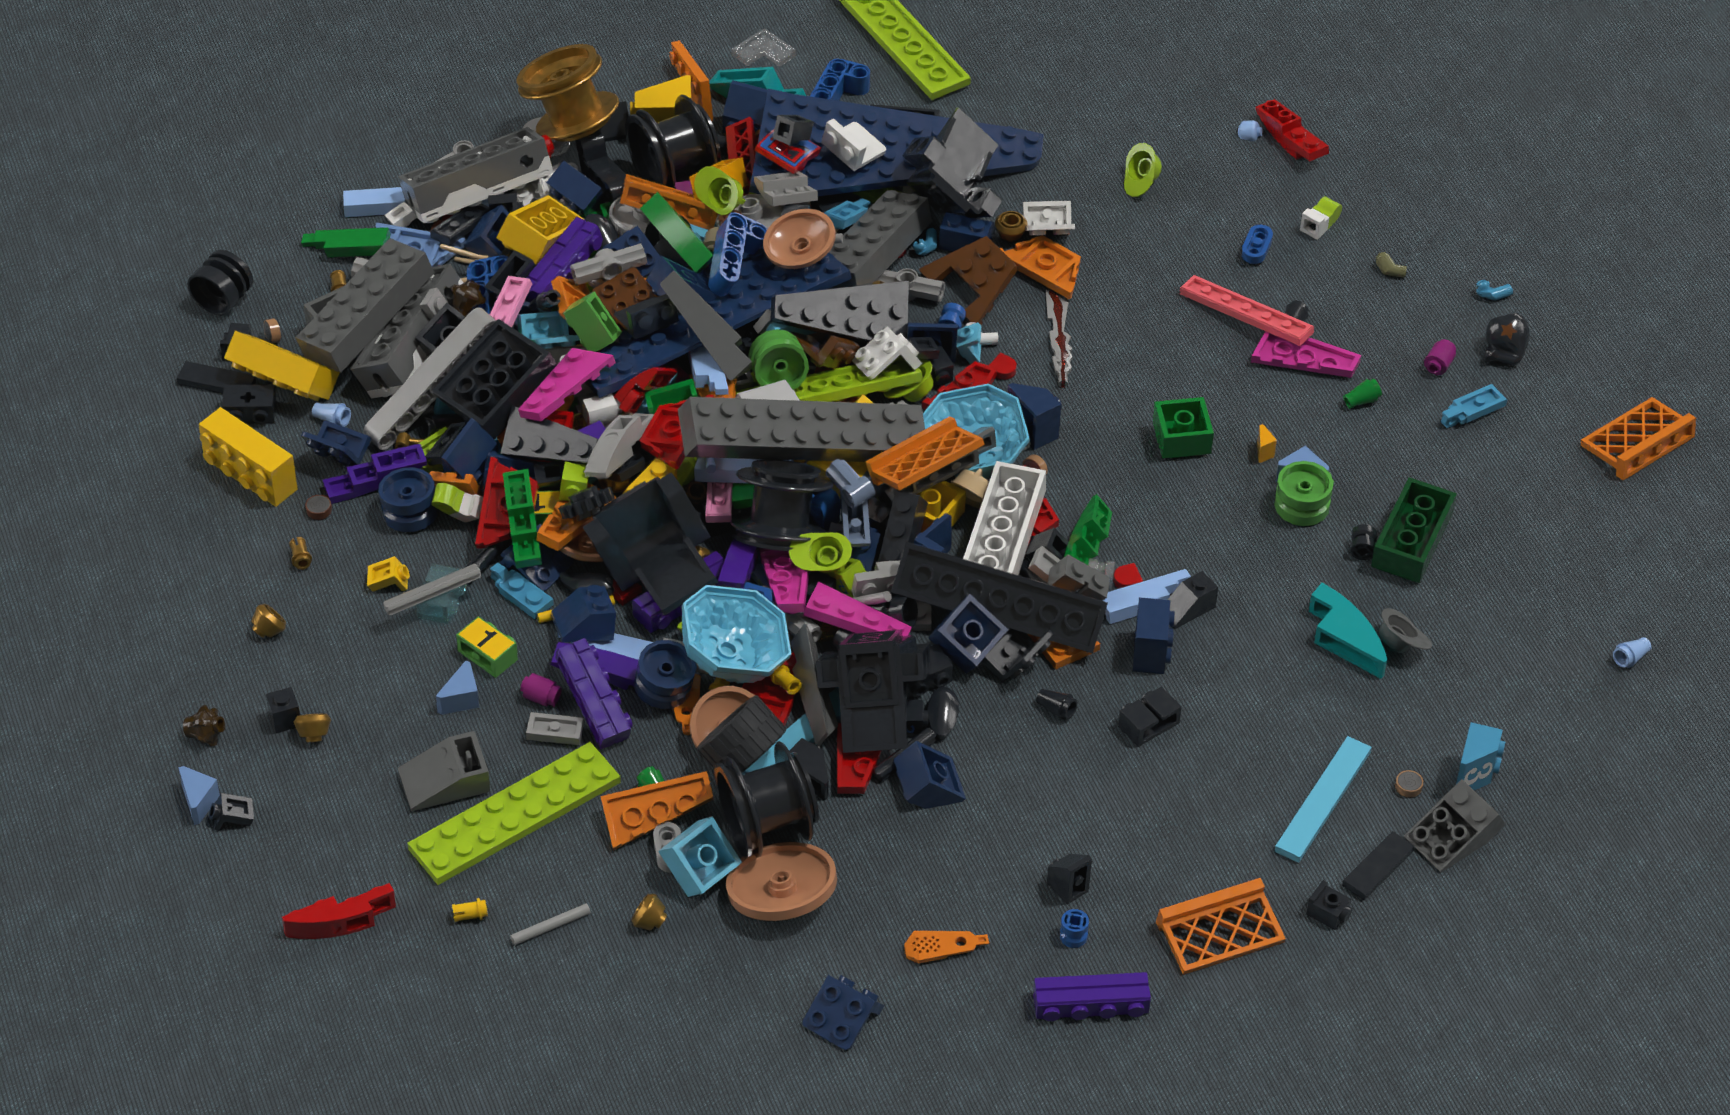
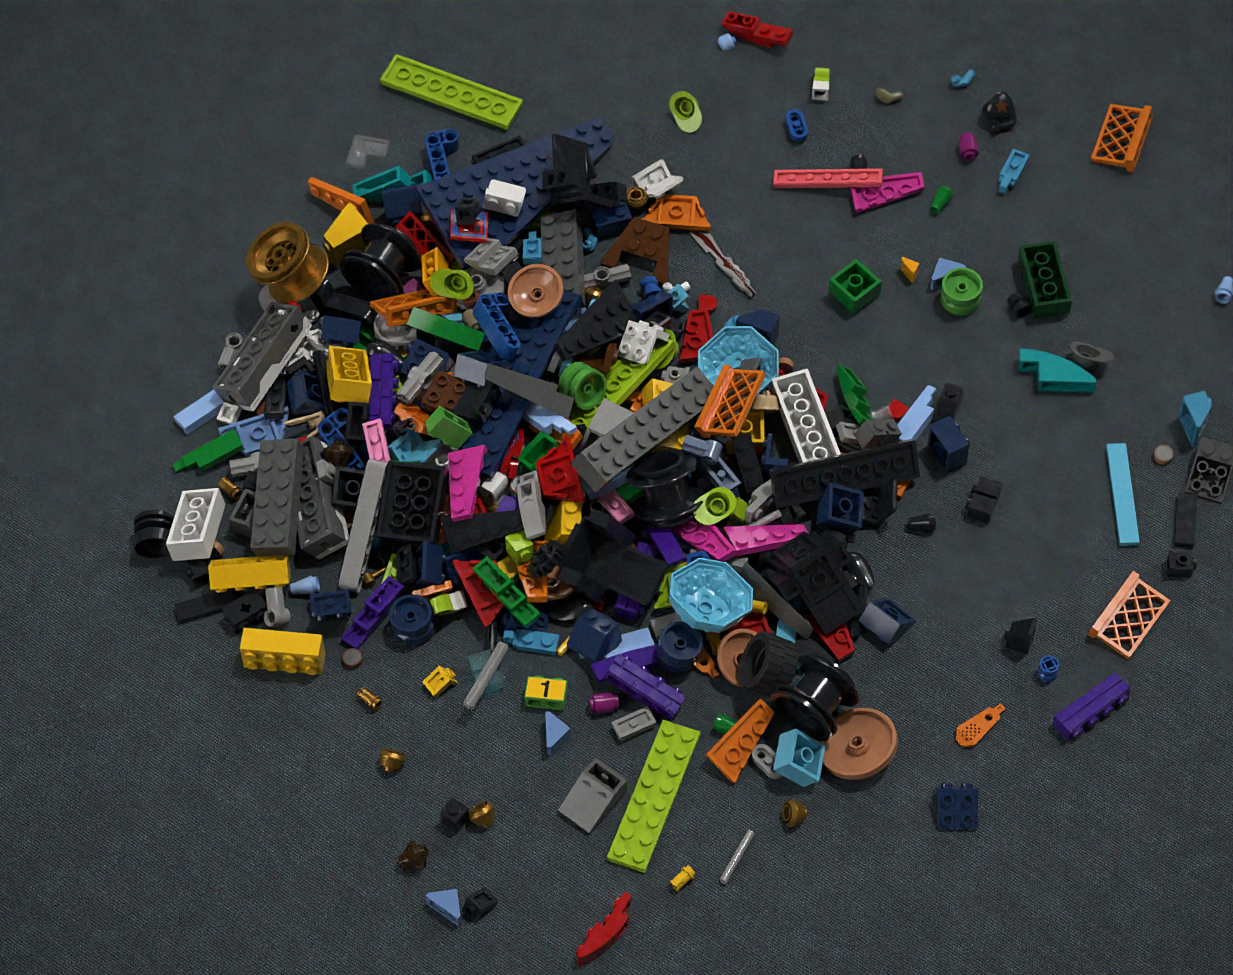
camera: 30 degrees left, 10 degrees up
none -> white brick [166,488,225,561]
none -> light grey piece [264,587,290,627]

